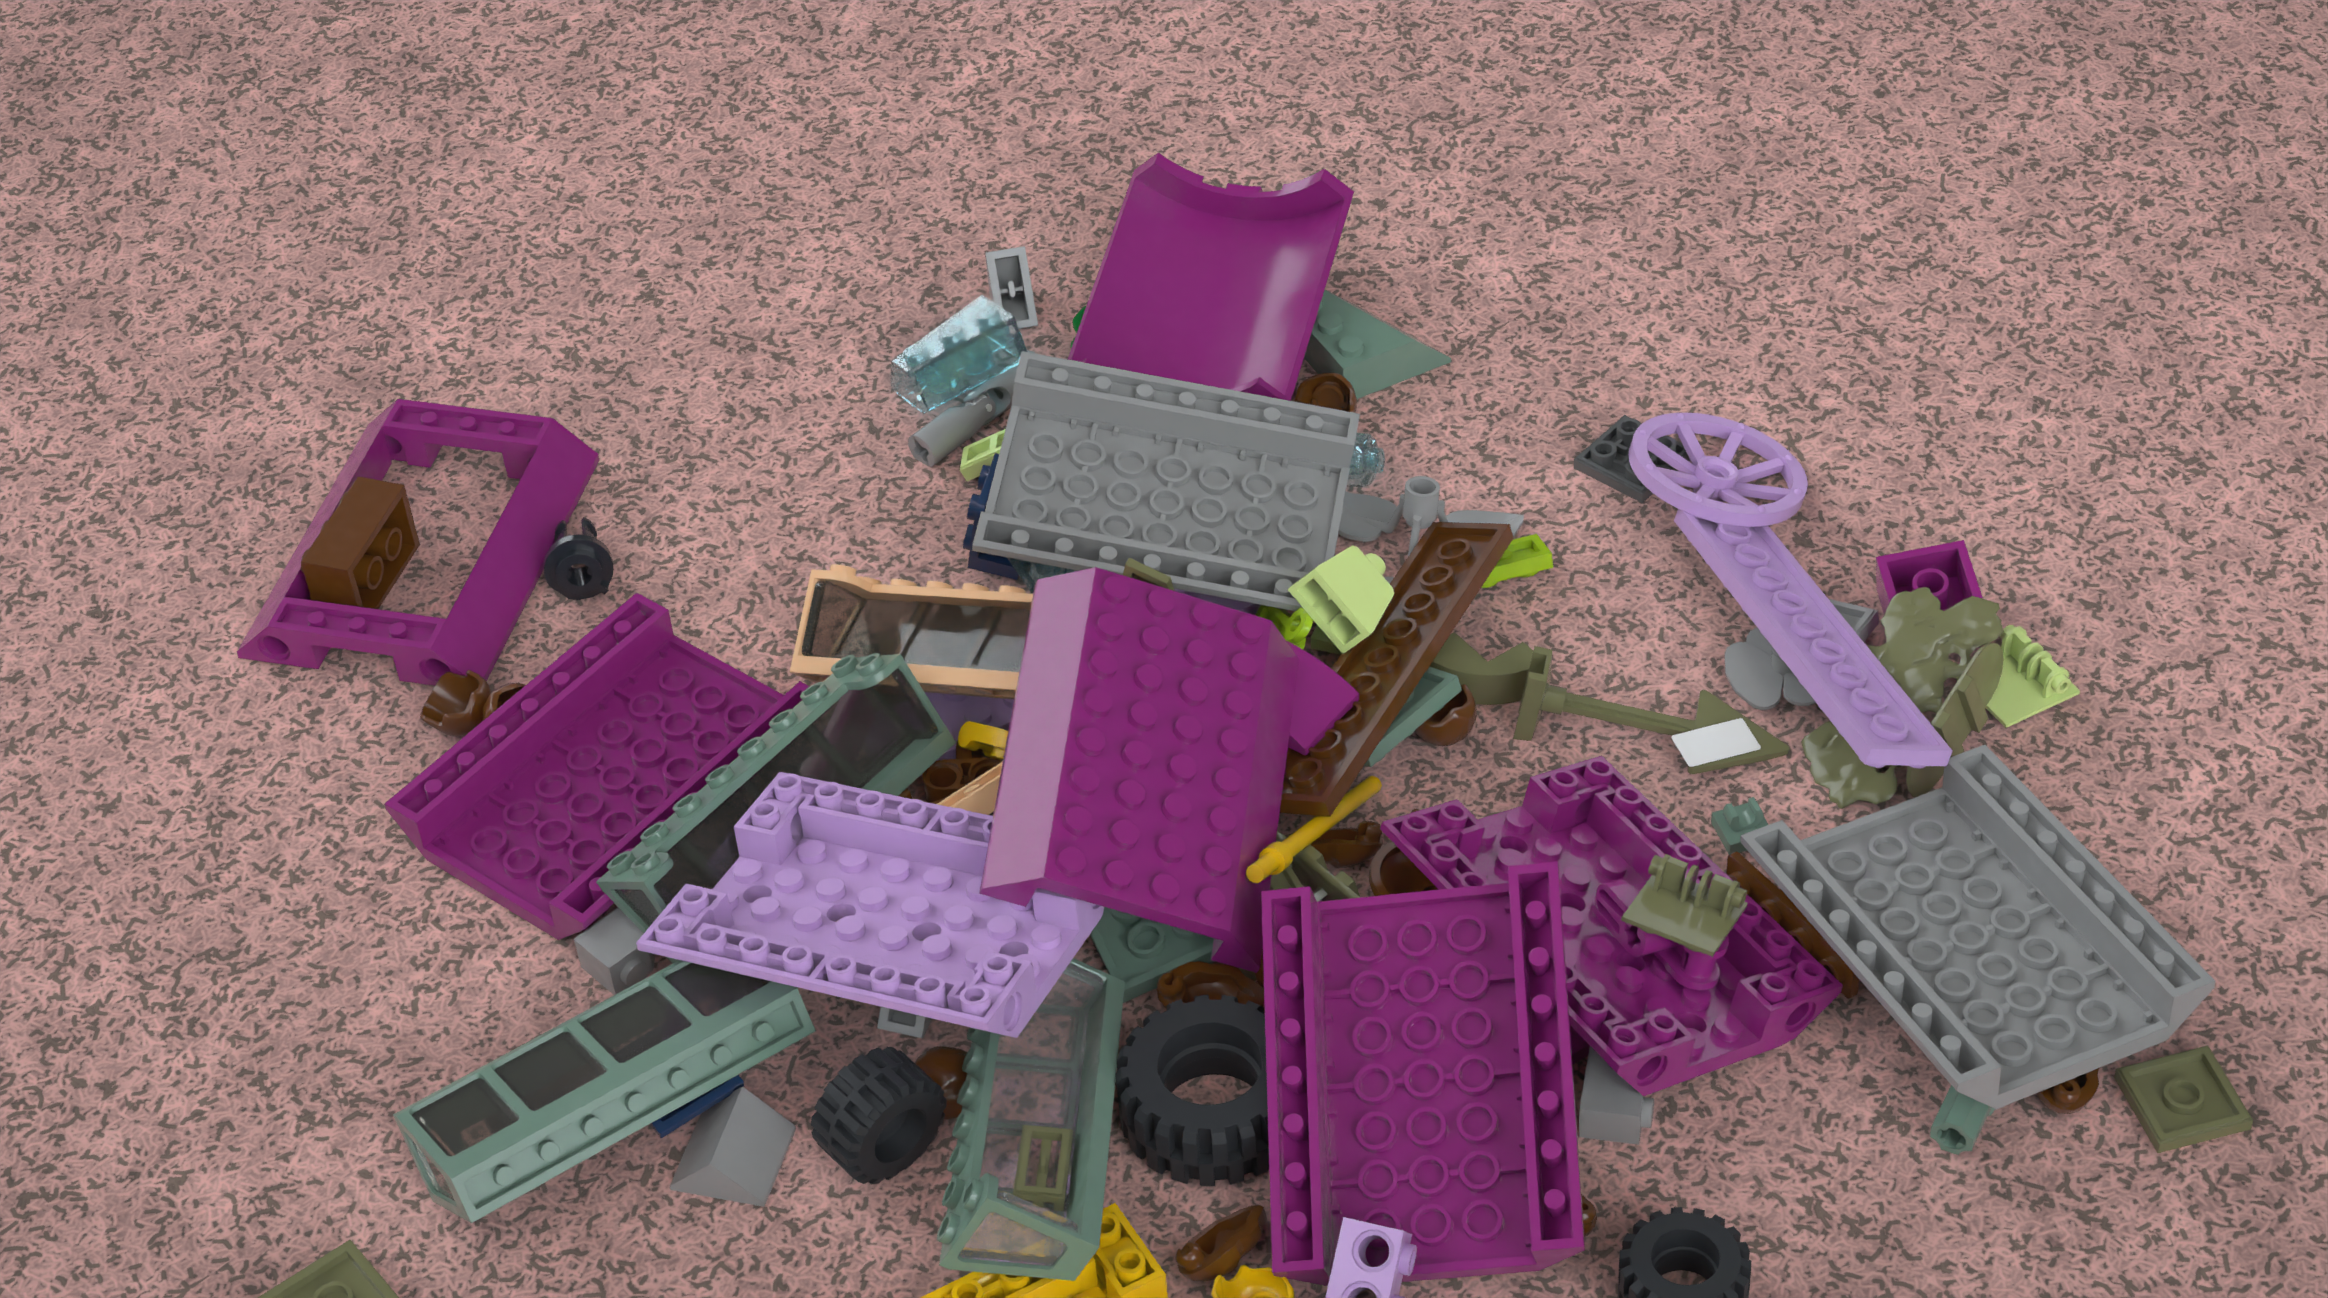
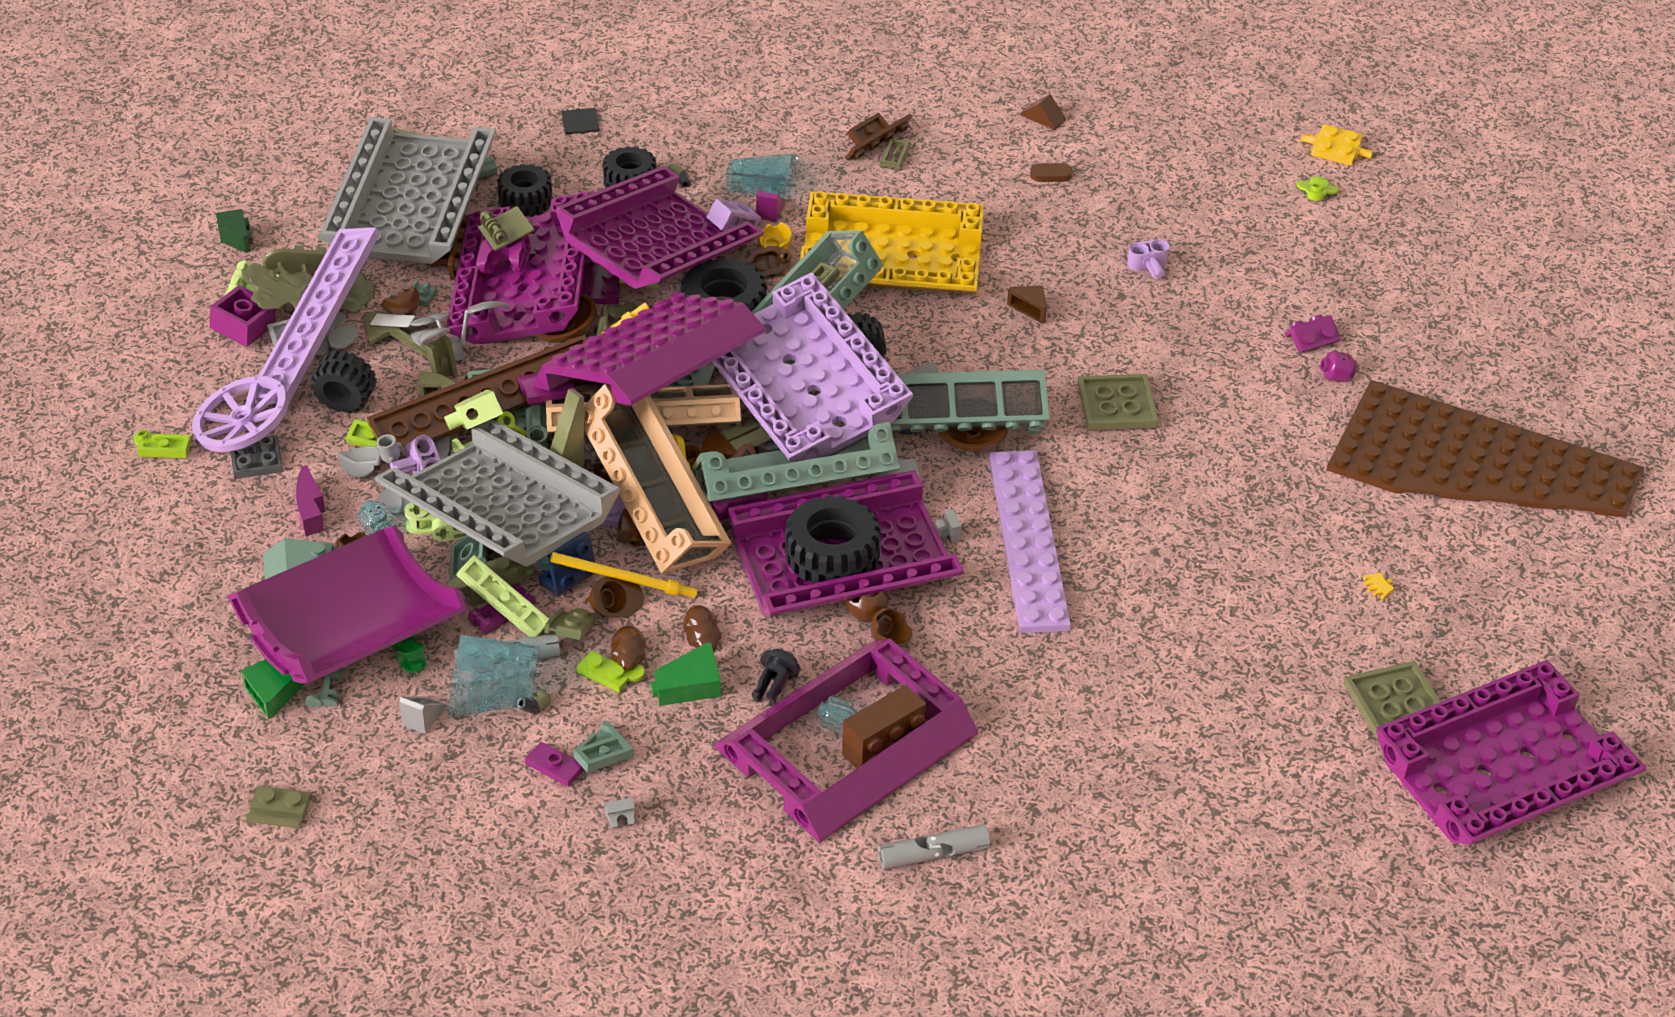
camera: 150 degrees left, 0 degrees up
none -> lime hinge [133,430,191,458]
none -> dark green slope [216,209,253,252]
none -> olive plate [246,786,311,829]
none -> magenta slope [296,465,325,536]
none -> black tyre [310,350,377,413]
none -> reddish brown hair [381,286,420,315]
none -> lavender beam [391,435,441,475]
none -> light grey plant [410,301,510,361]
none -> black tyre [497,164,553,217]
none -> arm [516,689,551,715]
none -> magenta plate [525,742,584,787]
none -> olive plate [545,607,596,640]
none -> yellow bar [550,552,697,598]
none -> sand green wing [574,721,634,773]
none -> lime hinge [577,650,644,693]
none -> reddish brown piece [586,577,644,617]
none -> light grey tile [604,798,635,829]
none -> reddish brown arm [611,625,646,670]
none -> green slope [650,643,721,706]
none -> reddish brown arm [683,605,722,652]
none -> black tyre [785,495,881,584]
none -> clear light blue head [816,695,857,733]
none -> light grey piece [877,824,990,870]
none -> light grey tile [935,509,962,544]
none -> lavender plate [989,450,1071,633]

